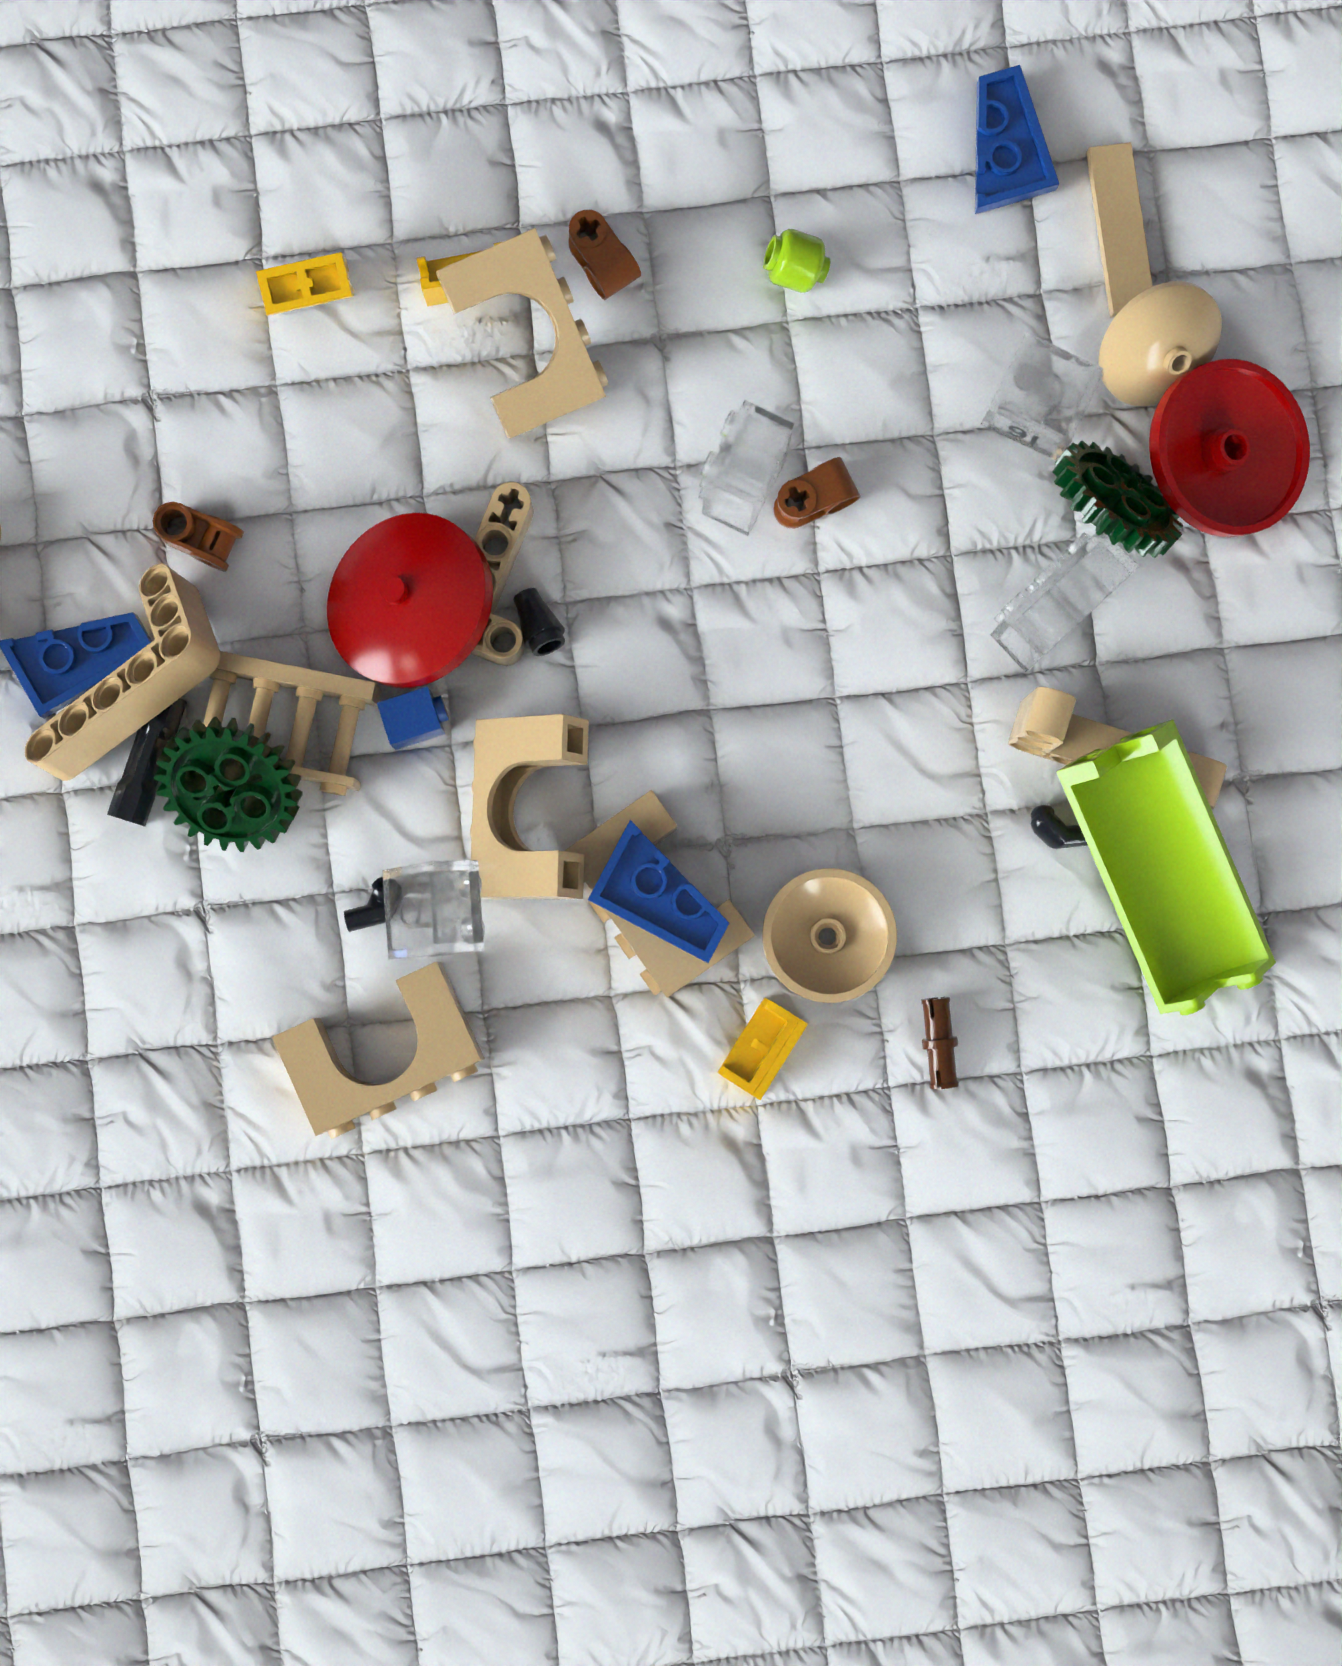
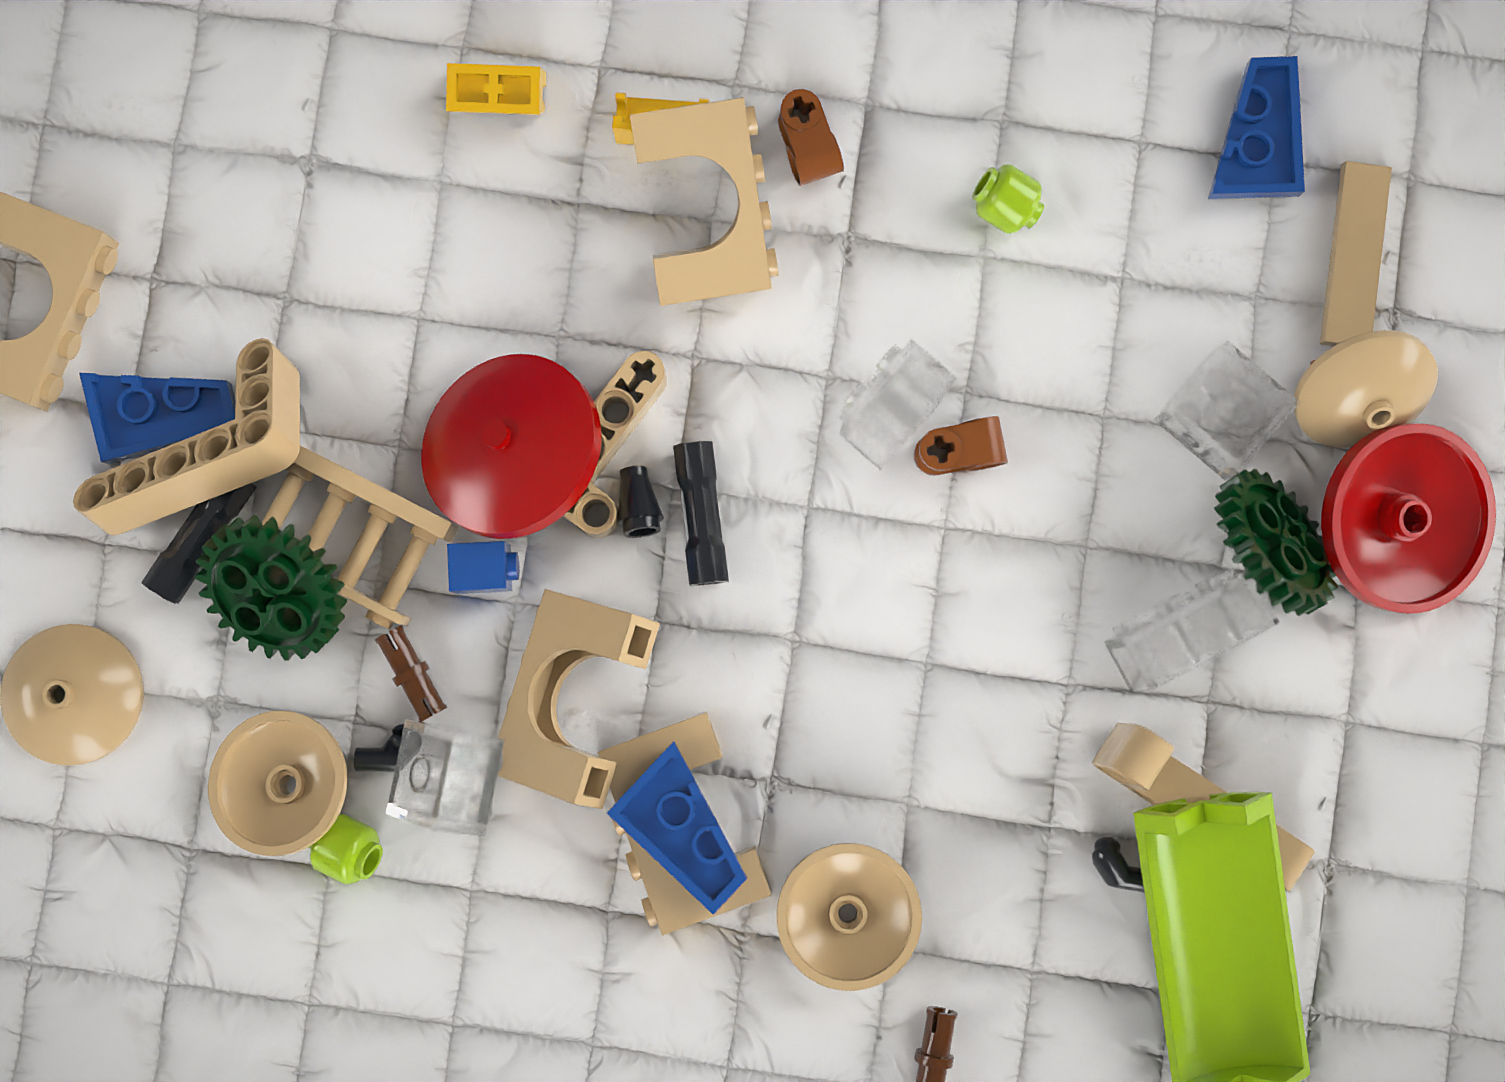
camera: 20 degrees right, 0 degrees up
dark orange piece [153,502,244,572] -> none
tan arch [272,961,485,1139] -> none
yellow hinge [717,997,808,1100] -> none
none -> tan dish [0,624,144,765]
none -> tan dish [208,710,347,856]
none -> lime head [309,814,383,885]
none -> reddish brown pin [375,625,447,722]
none -> black axle [673,441,729,586]

